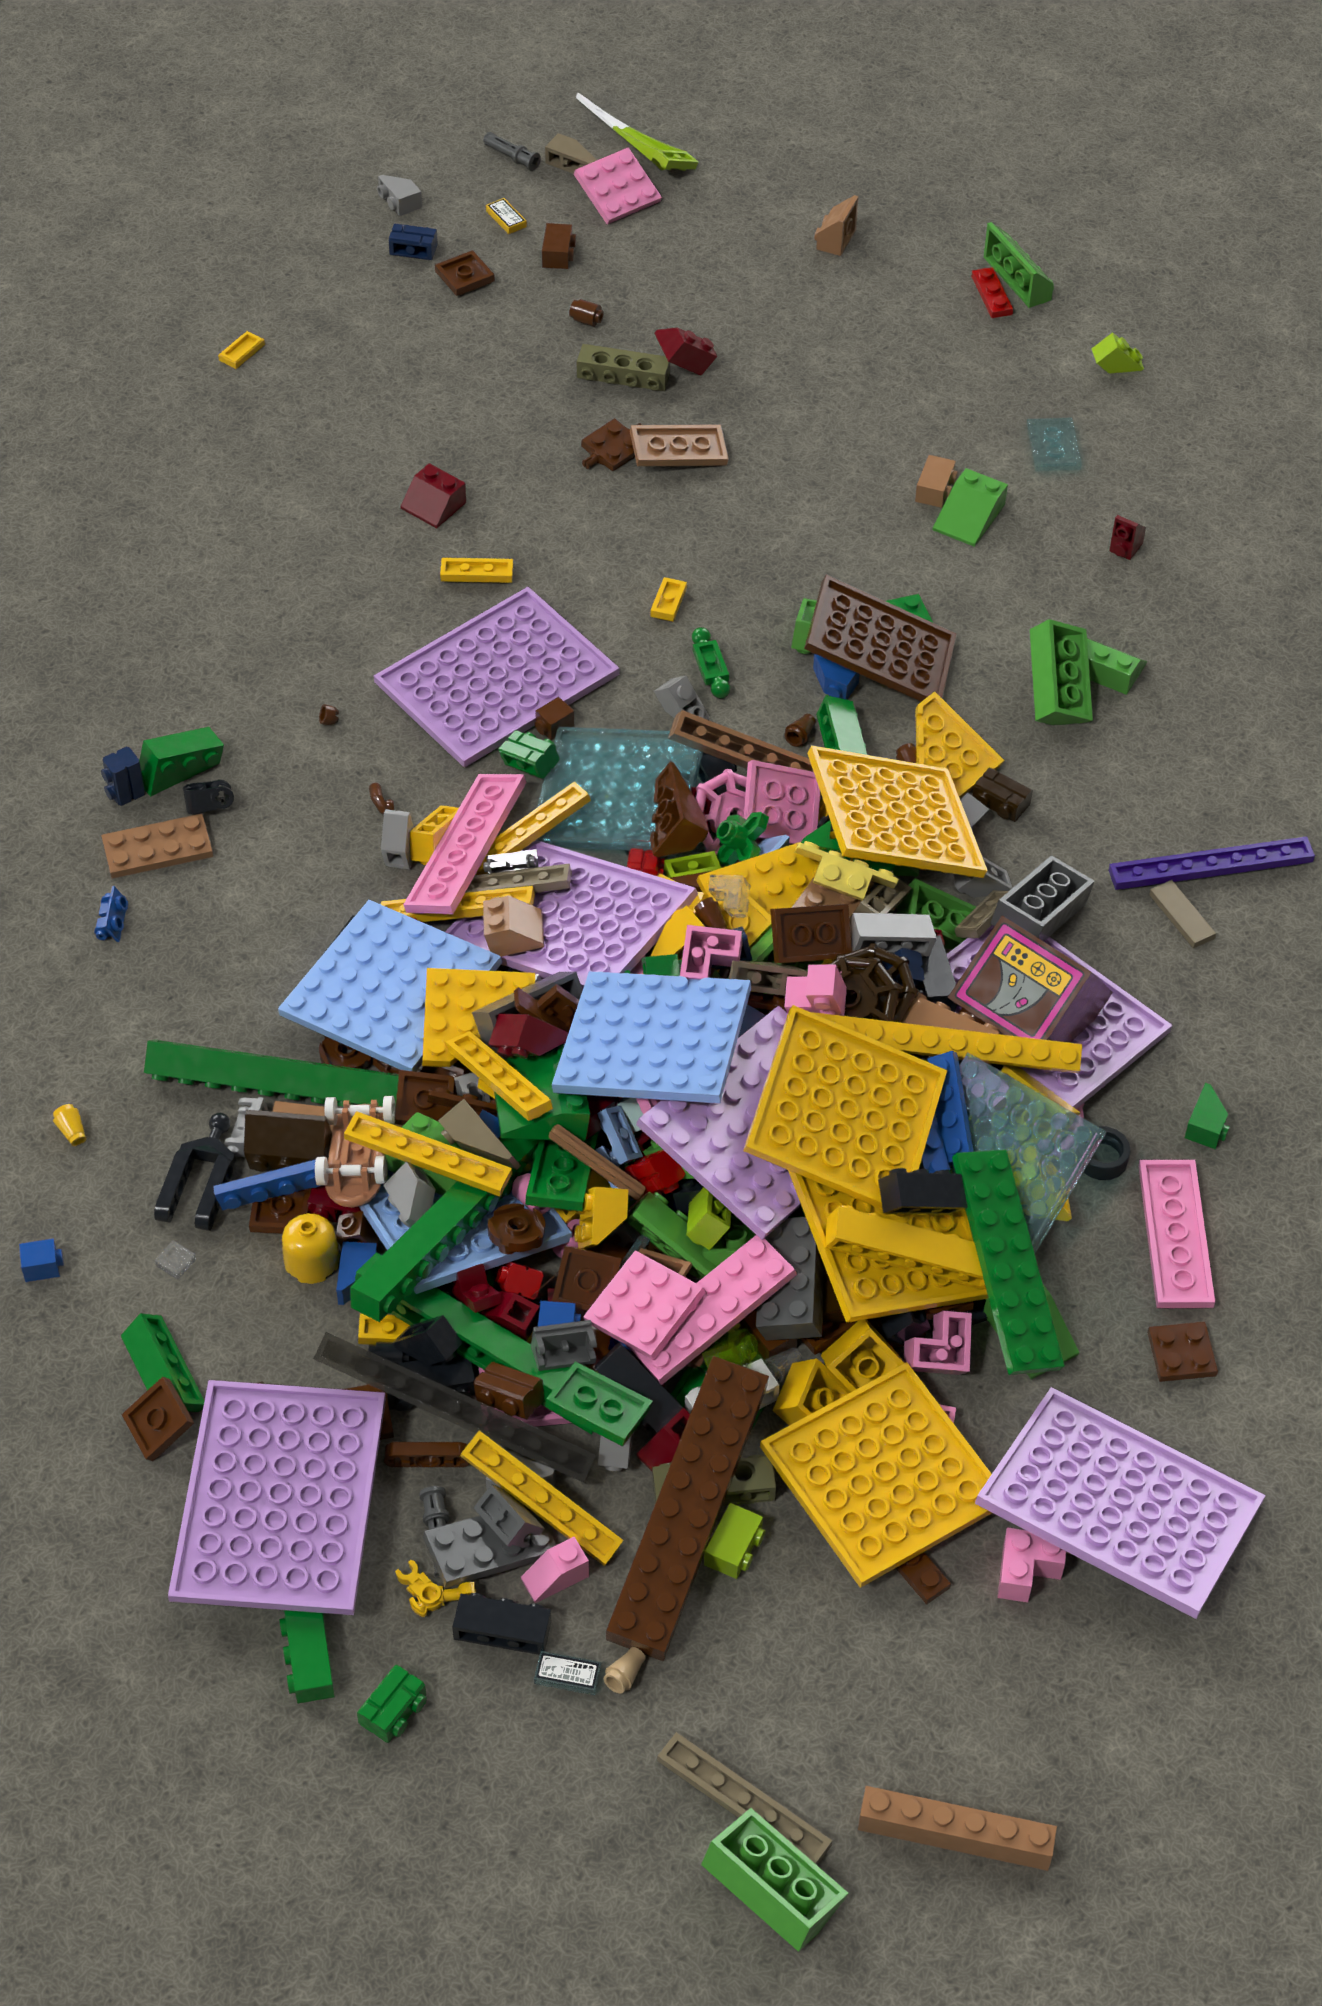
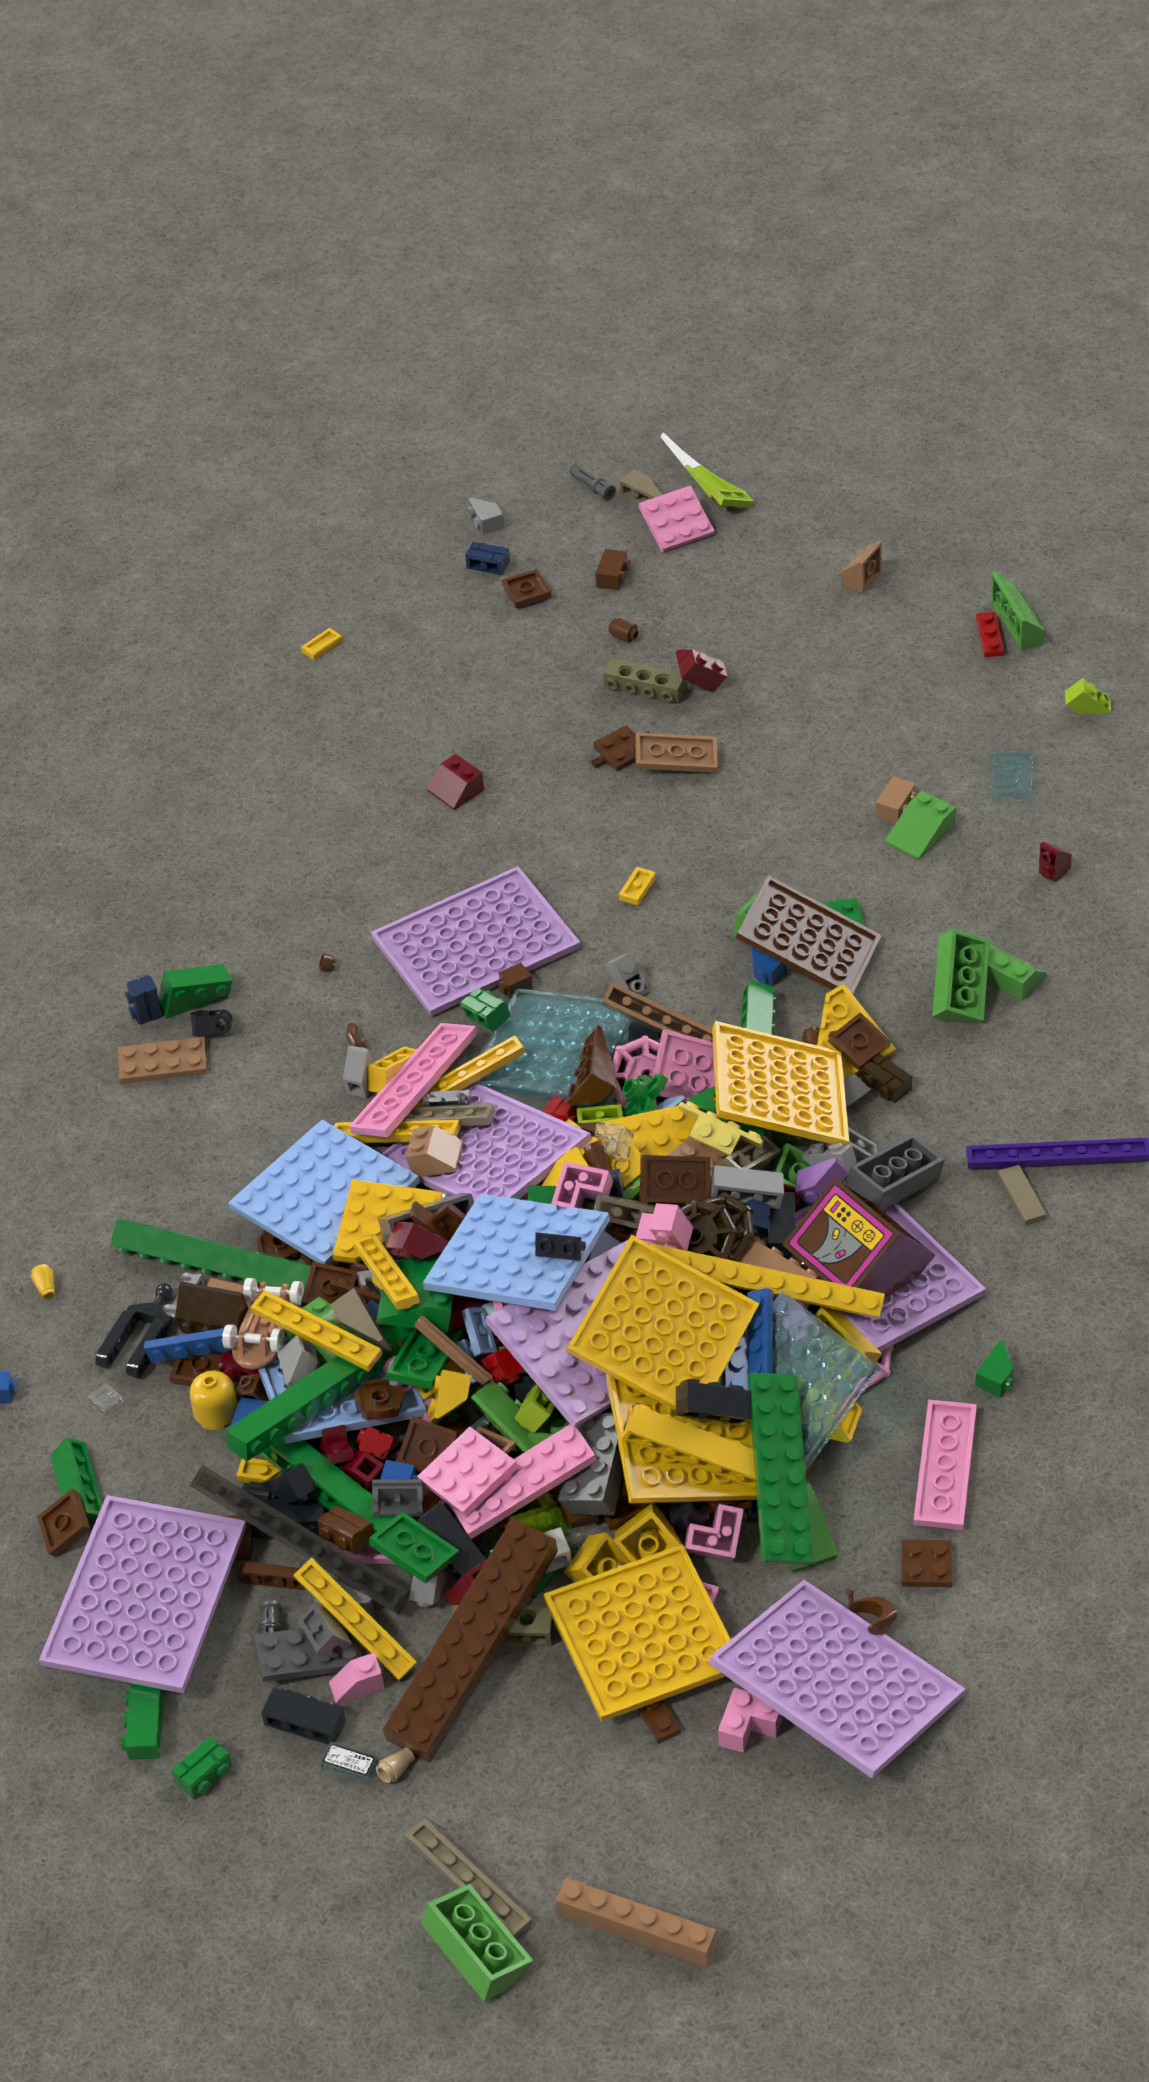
camera: 15 degrees right, 5 degrees down
blue hinge [94,886,128,942] -> none
yellow piece [395,1560,476,1617] -> none
yellow plate [440,558,513,583] -> none
tile [486,198,527,234] -> none
green plate [692,627,730,699] -> none
lime brick [704,1503,766,1579] -> none
reddish brown cone [785,713,816,746] -> none
black tyre [1076,1126,1131,1180] -> none
none -> black hinge [535,1232,586,1261]
none -> medium lavender slope [796,1157,849,1205]
none -> light grey slope [802,1142,857,1179]
none -> reddish brown plate [828,1013,891,1071]
none -> reddish brown helmet [846,1588,897,1635]

